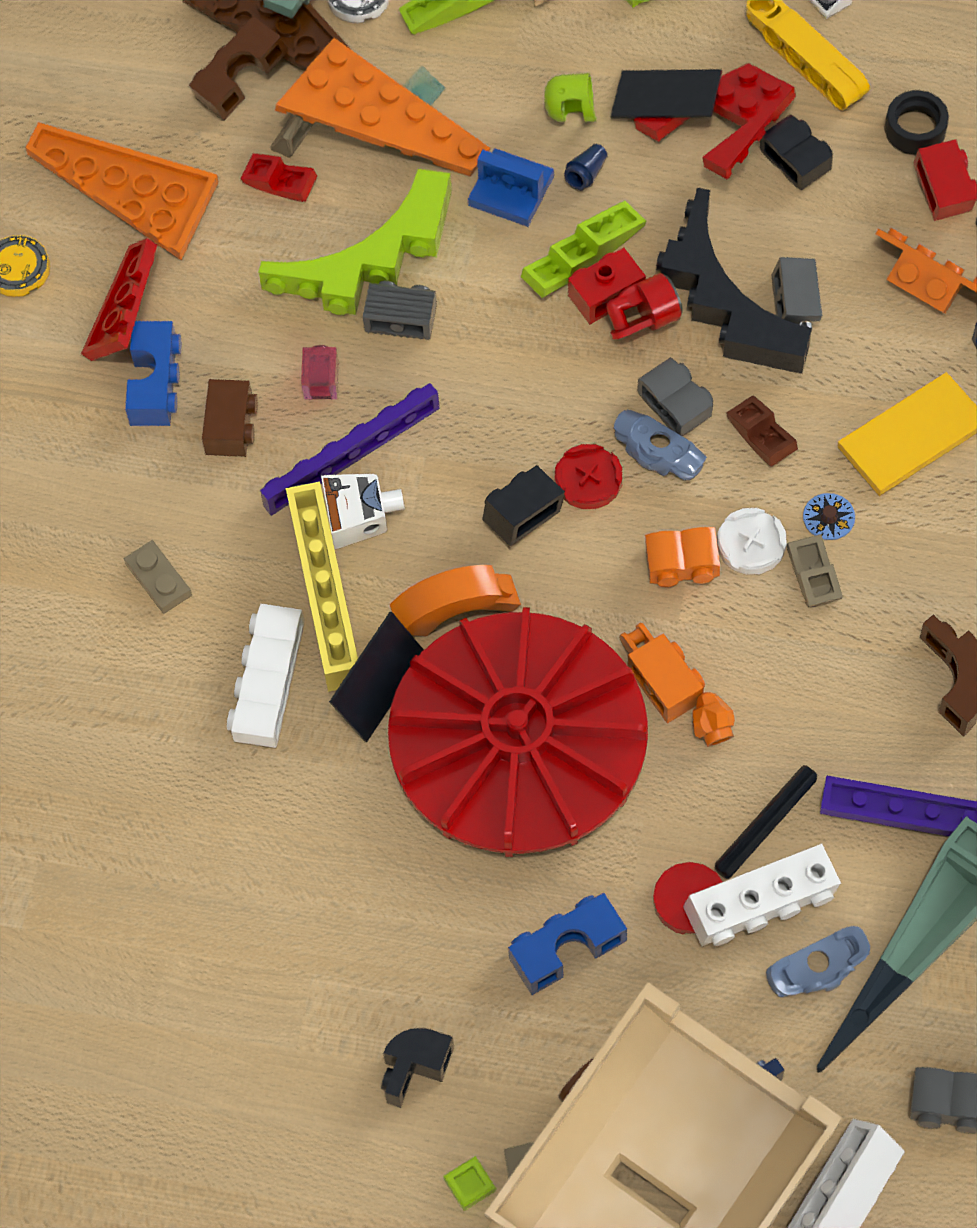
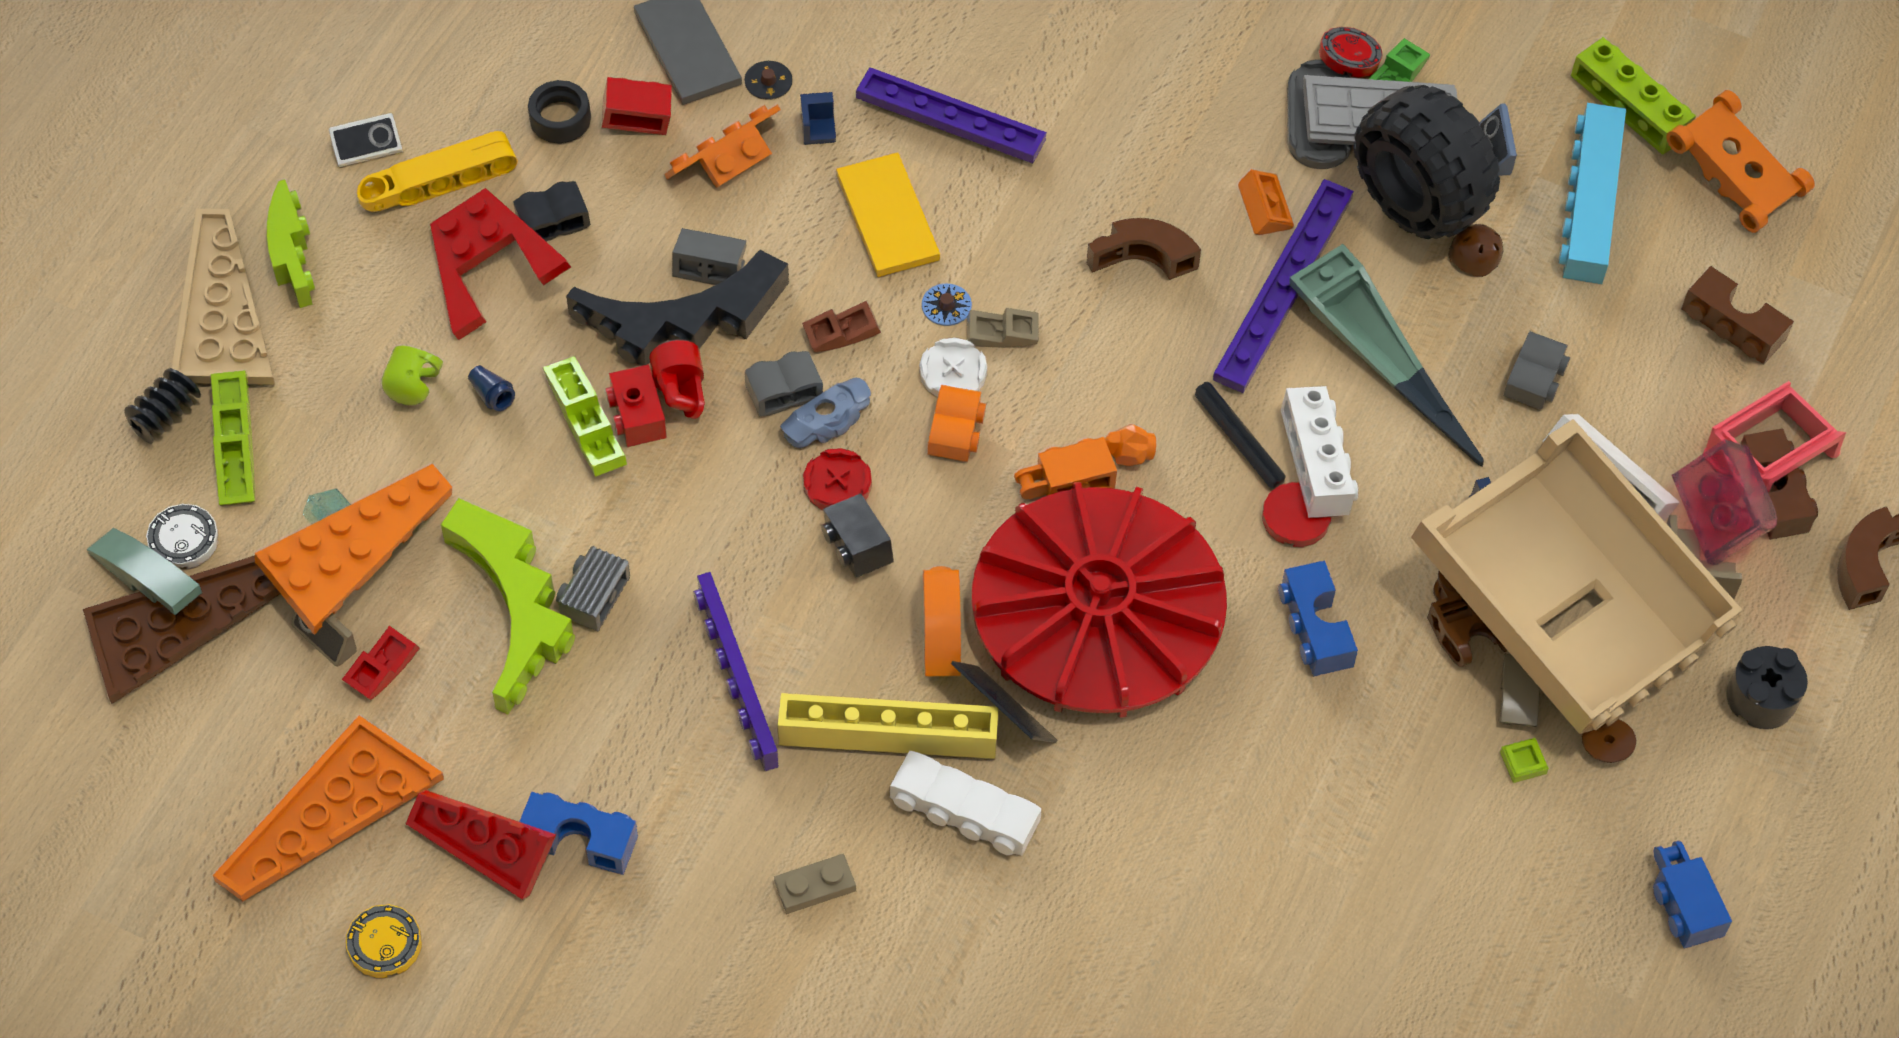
camera: 80 degrees left, 5 degrees down
reddish brown arch [188,15,288,121] -> none
reddish brown brick [202,379,258,457] -> none
clear pink brick [301,345,339,400] -> none
white torso [321,474,404,549] -> none
black brick [381,1028,454,1108] -> none
blue bracket [468,148,554,227] -> none
black window [610,69,722,119] -> none
sand blue piece [766,926,870,997] -> none

